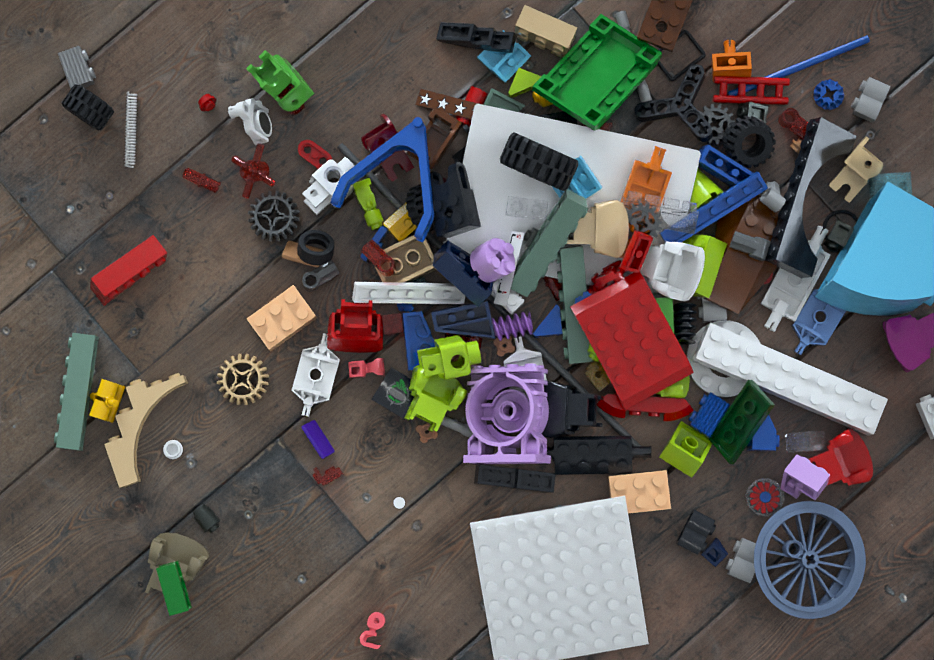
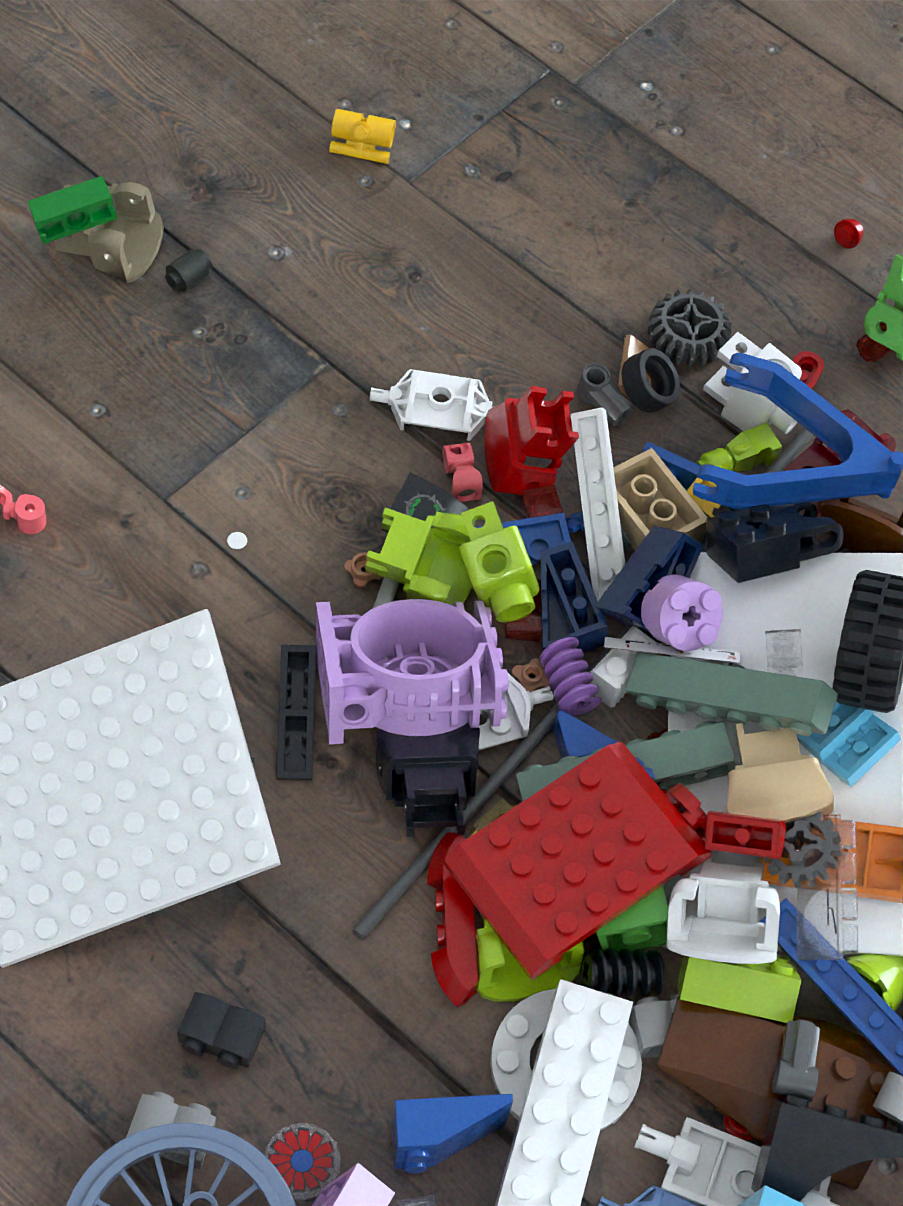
camera: 75 degrees right, 25 degrees down
sand green brick [54,333,99,451] -> none
light grey brick [58,46,96,89] -> none
black tyre [62,84,114,131] -> none
red wedge [90,235,167,306] -> none
tan arch [104,373,188,488] -> none
white piece [124,91,137,168] -> none
white plate [163,440,183,459] -> none
clear red axle [182,168,221,193] -> none
tan gear [217,354,269,405] -> none
white piece [228,98,272,146] -> none
clear red bar [231,143,276,198] -> none
light nougat brick [247,285,317,351] -> none
dark purple slope [302,420,335,459] -> none
clear red bracket [312,466,344,486] -> none
clear red piece [361,239,396,276] -> none
black plate [547,436,652,475] -> none
light nougat brick [607,470,671,514] -> none
lime slope [659,421,712,478] -> none
blue brick [688,392,730,438] -> none
dark blue slope [701,538,728,567] -> none
dark green tile [708,380,775,464] -> none

